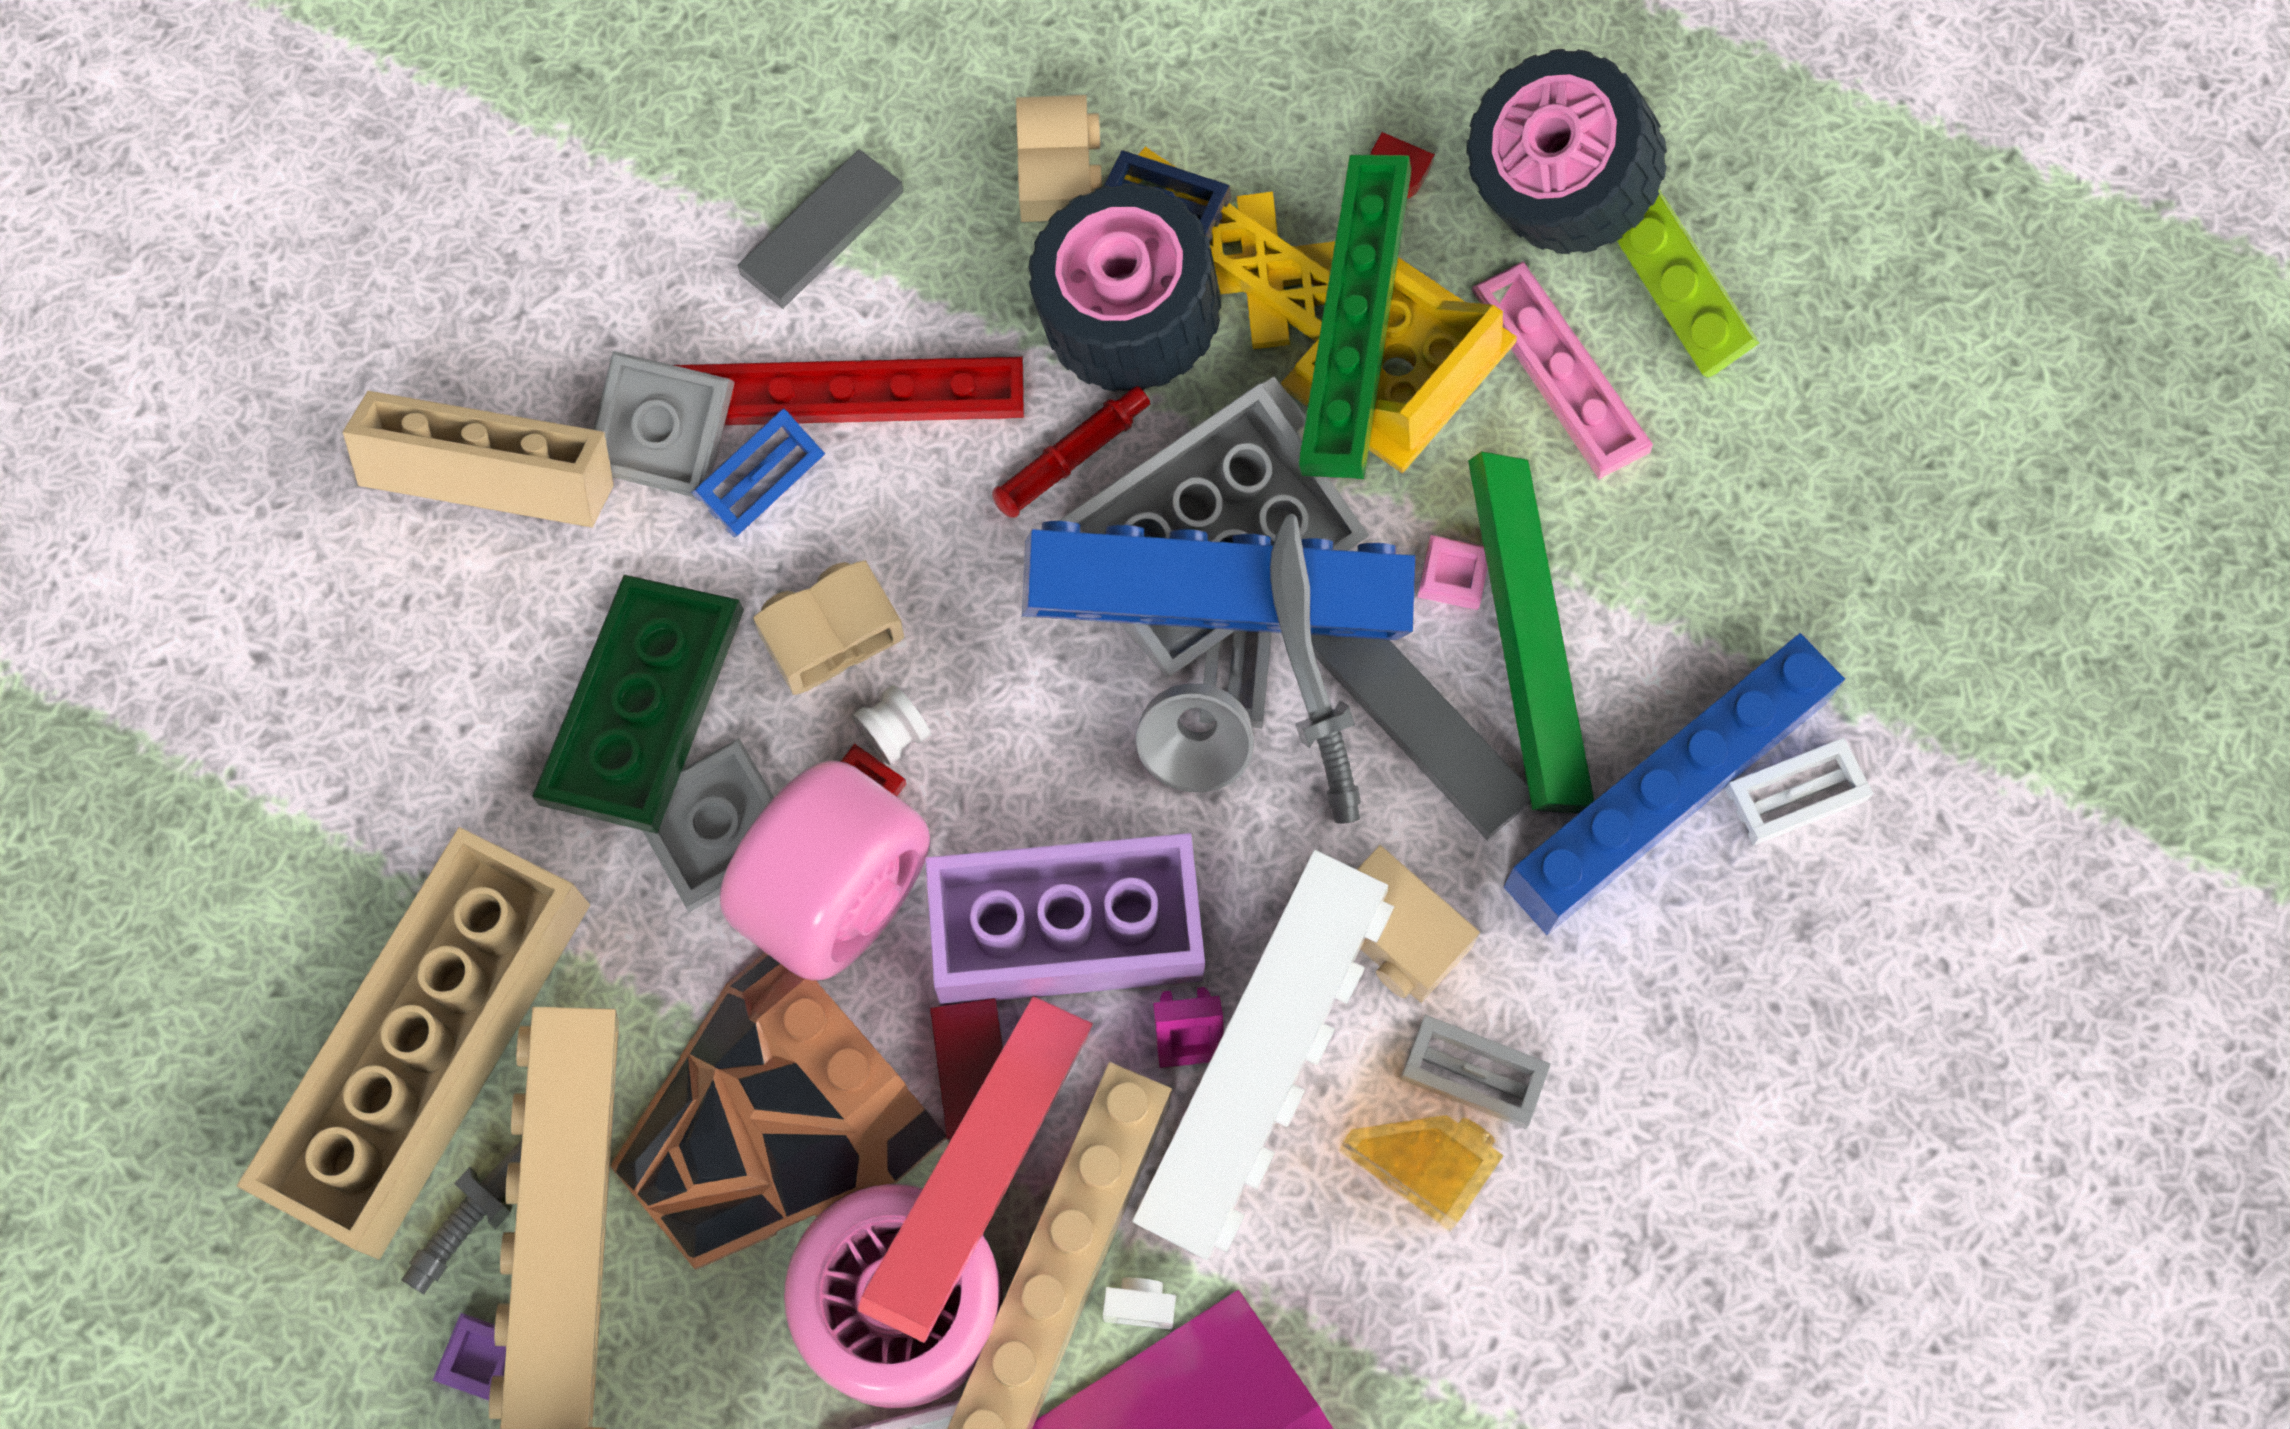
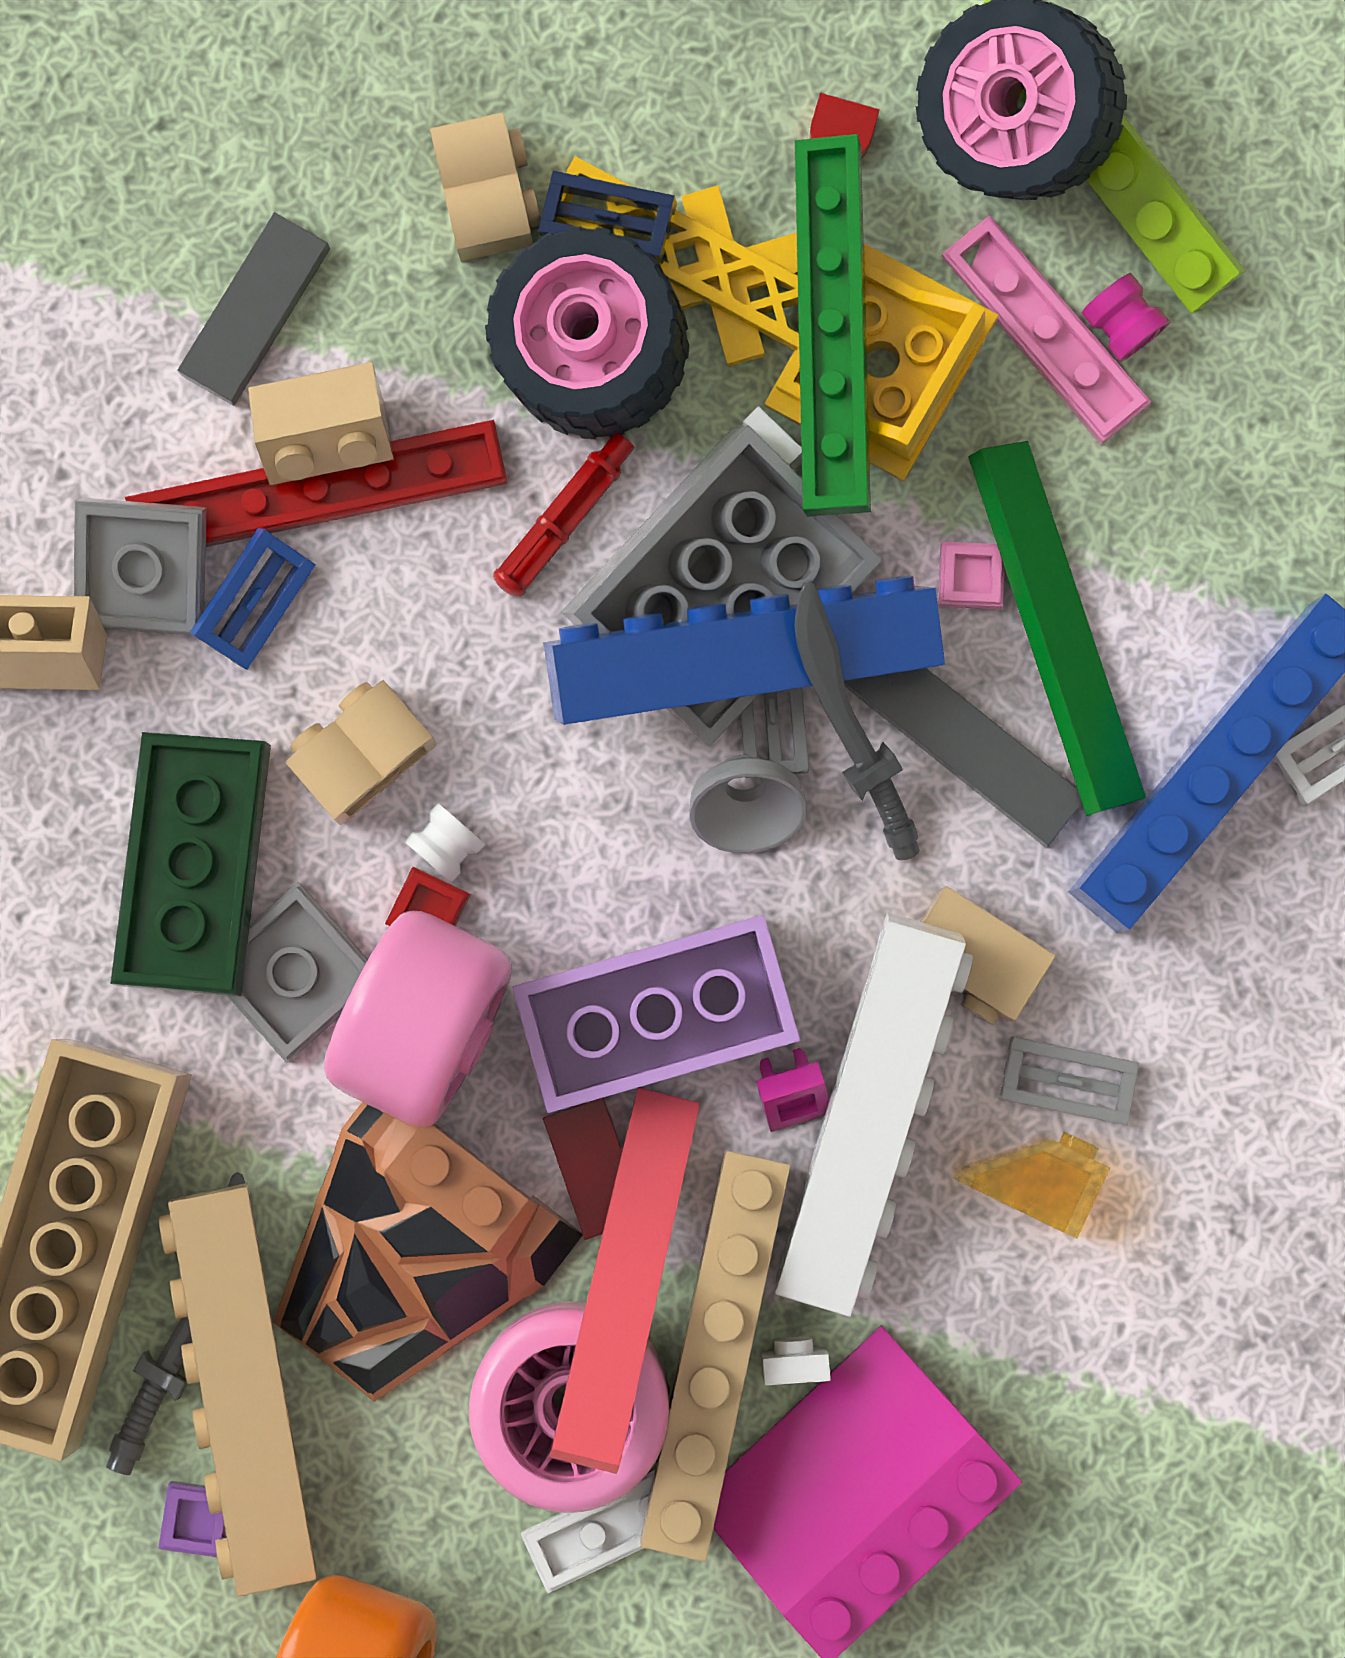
camera: 10 degrees left, 15 degrees up
none -> tan brick [248,362,394,485]
none -> dark pink wheel [1082,273,1170,362]

